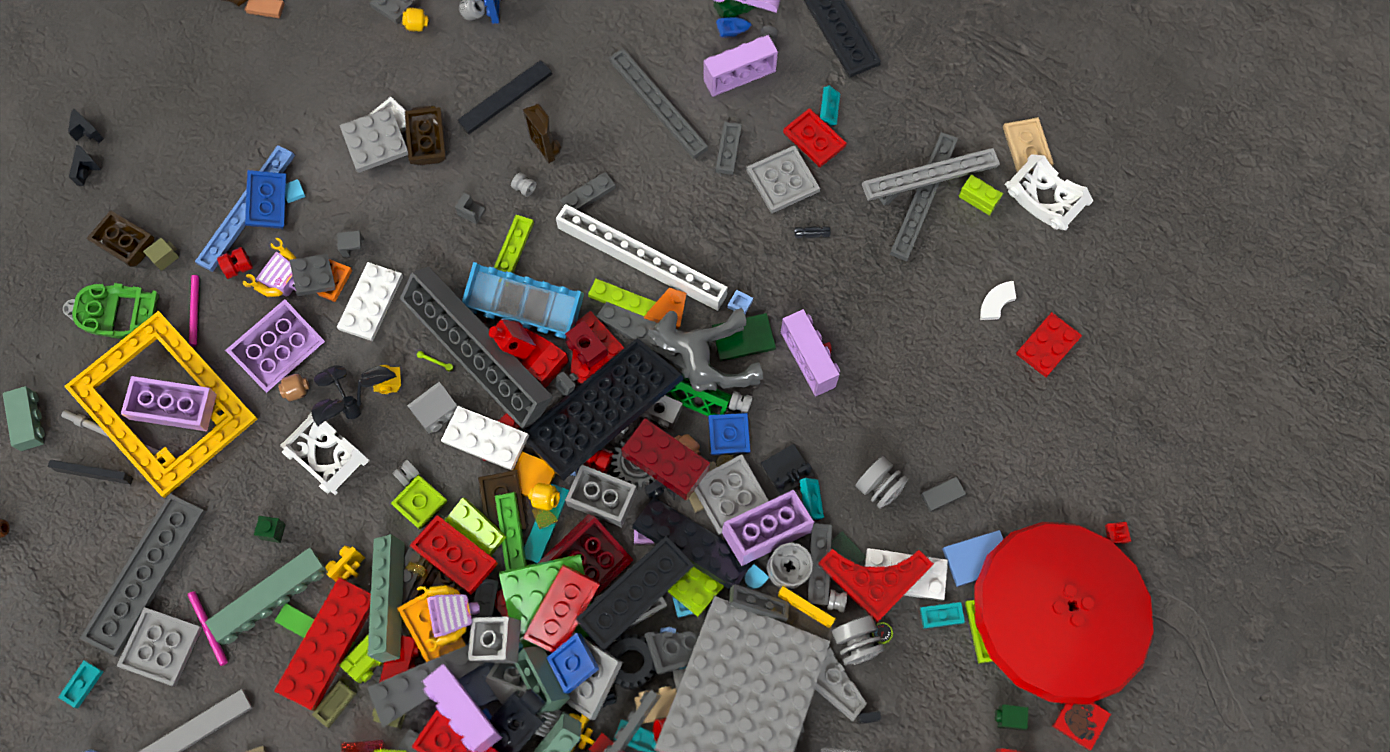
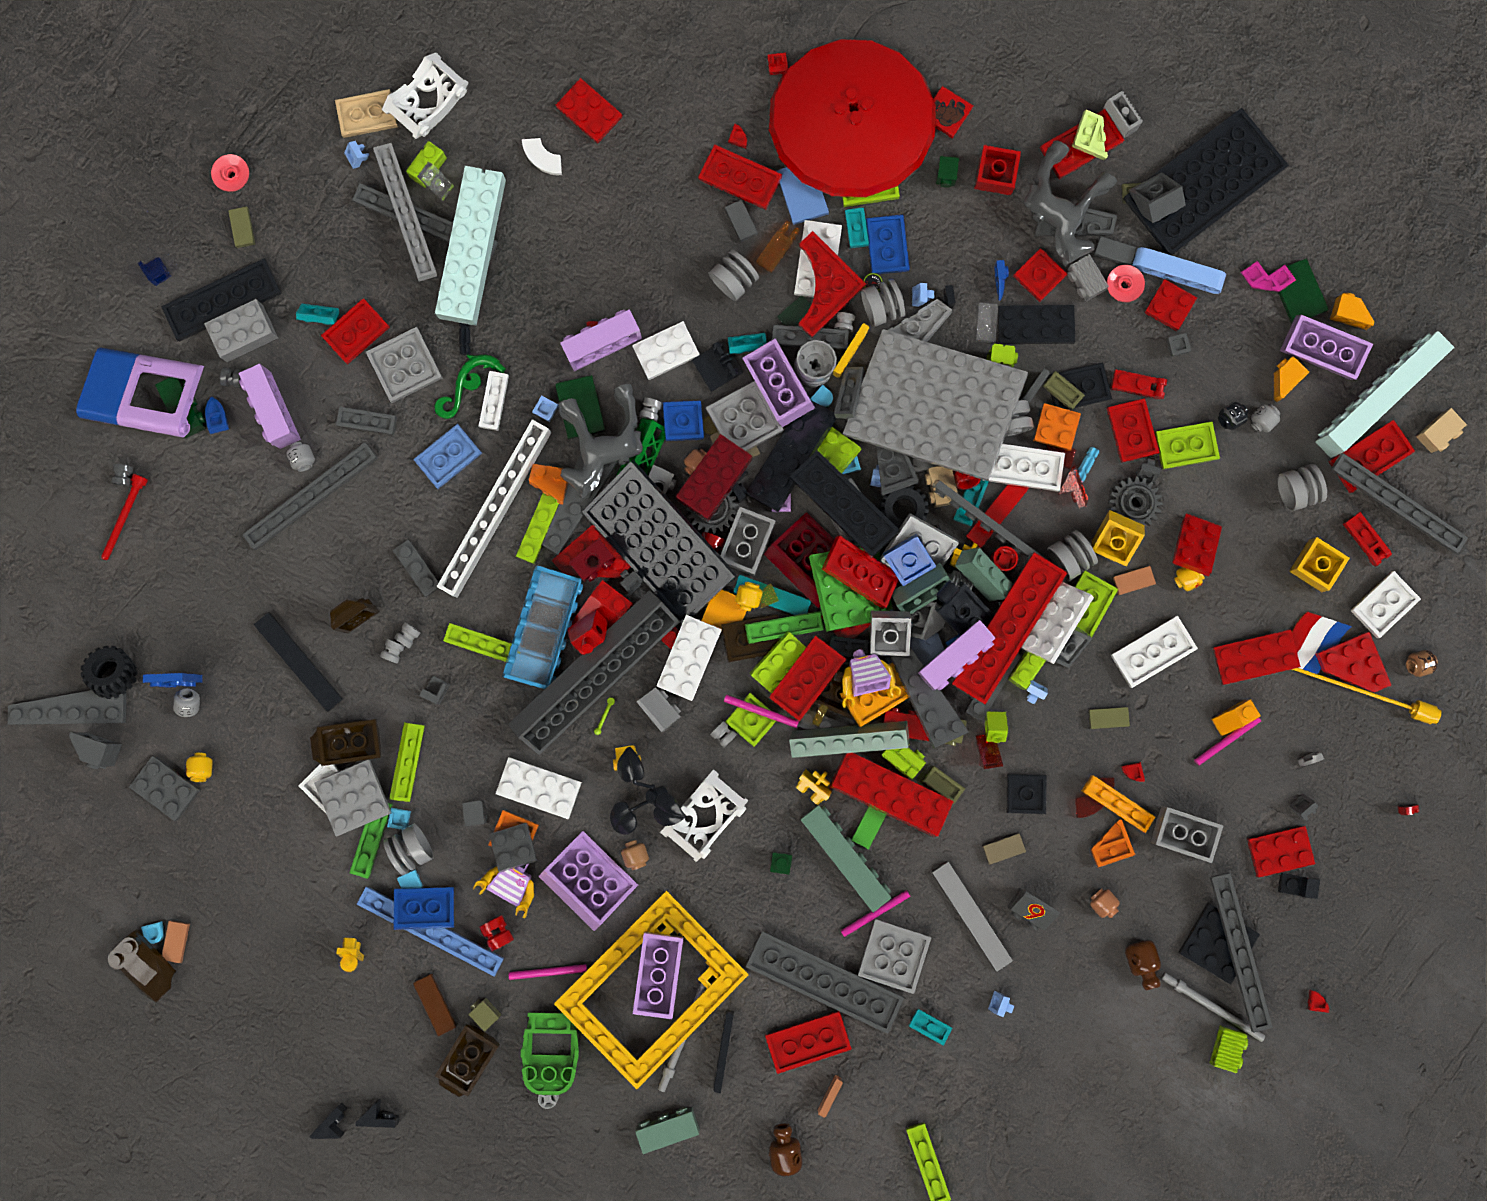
camera: 90 degrees left, 15 degrees up
none -> light grey brick [204,299,278,362]
none -> coral dish [211,154,249,192]
none -> olive tile [228,206,255,248]
none -> light grey head [286,442,315,472]
none -> yellow hips [336,938,364,972]
none -> light blue tile [344,141,369,169]
none -> bright green tile [349,802,393,879]
none -> light grey wheel [380,639,405,664]
none -> light grey wheel [384,823,434,876]
none -> medium azure tile [387,808,411,830]
none -> lime plate [389,722,424,802]
none -> medium blue tile [413,423,482,489]
none -> reddish brown tile [413,974,457,1036]
none -> clear plate [417,162,454,201]
none -> green plant [434,355,506,419]
none -> light aqua piece [435,166,506,326]
none -> white plate [479,371,509,431]
none -> white plate [632,321,700,380]
none -> red plate [698,144,782,210]
none -> dark pink bar [724,695,799,728]
none -> red tile [728,124,747,149]
none -> clear orange hinge [756,221,800,273]
none -> red plate [765,1011,852,1074]
none -> nougat tile [818,1075,843,1118]
none -> blue tile [866,215,910,274]
none -> light blue tile [912,283,934,307]

